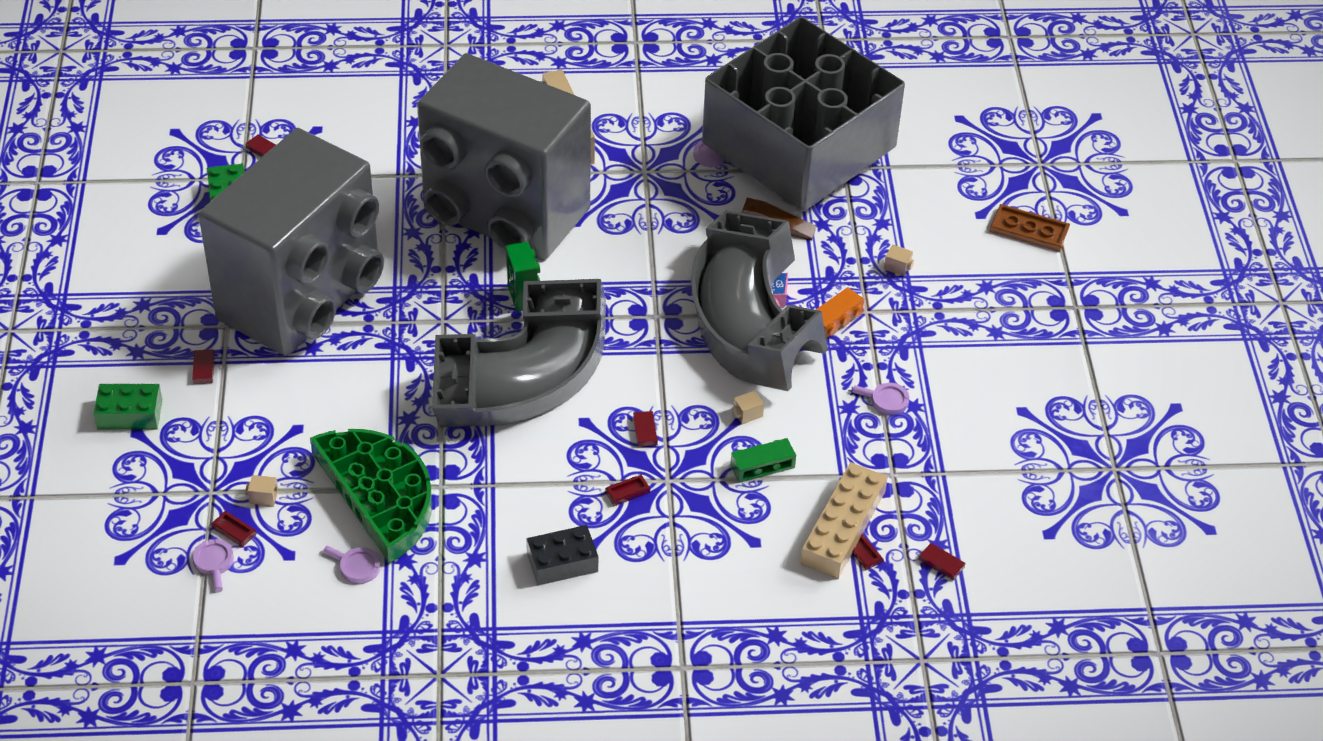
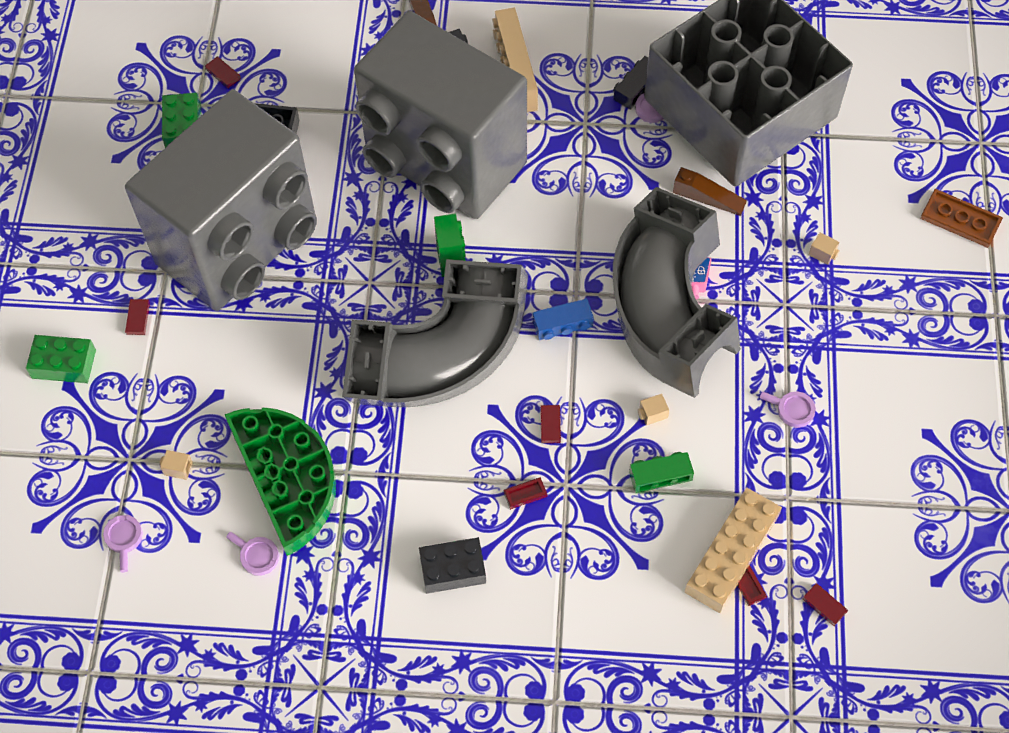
camera: 10 degrees right, 15 degrees up
dark red tile [211,510,257,548] -> none
orange brick [816,287,864,338] -> none
none -> blue brick [533,299,594,340]
none -> black brick [613,56,648,110]

